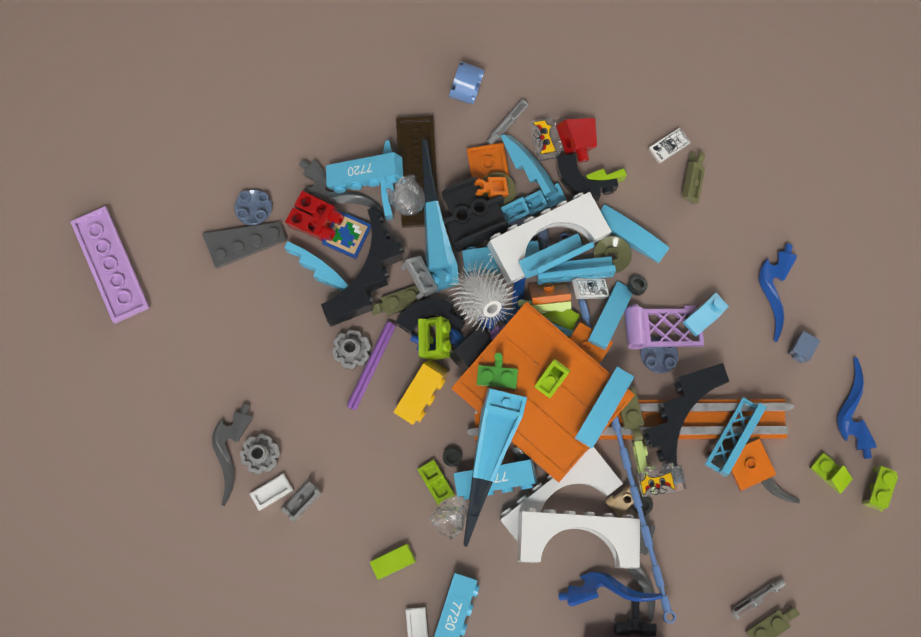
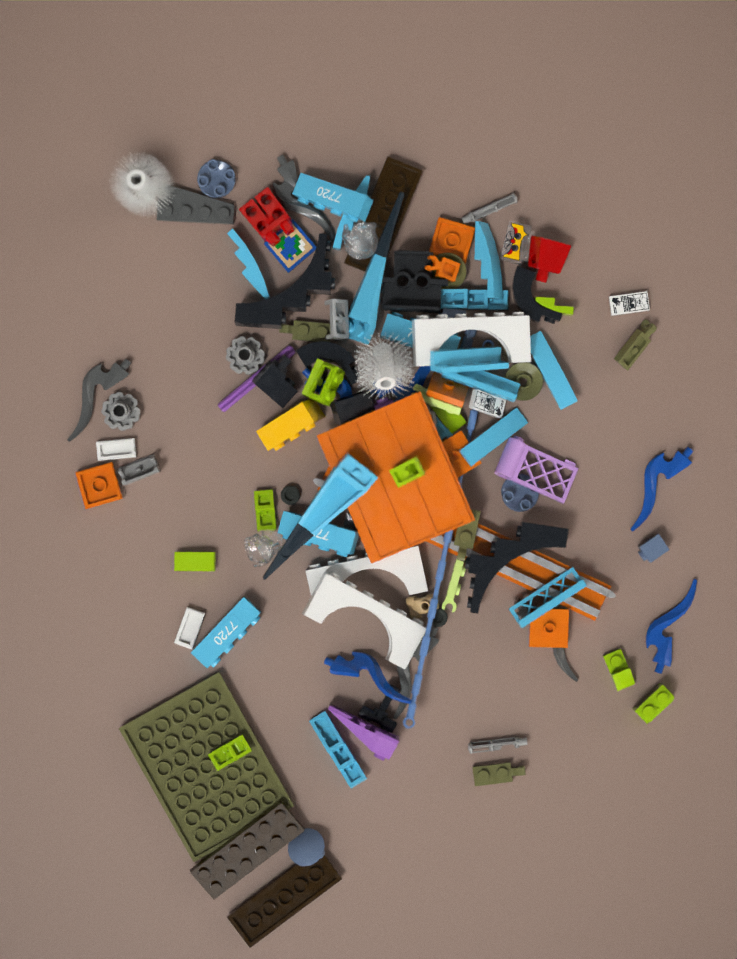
camera: 25 degrees right, 10 degrees up
lavender plate [70,206,150,324] -> none
medium blue brick [449,61,485,104] -> none
bright green plate [476,353,518,389] -> none
medium azure slope [575,367,634,448] -> none
pearl dark grey tile [627,276,648,296] -> none
clear brick [637,463,687,497] -> none
medium azure slope [683,293,729,337] -> none
none -> orange plate [75,462,123,509]
none -> white piece [110,153,175,217]
none -> black hinge [252,354,298,408]

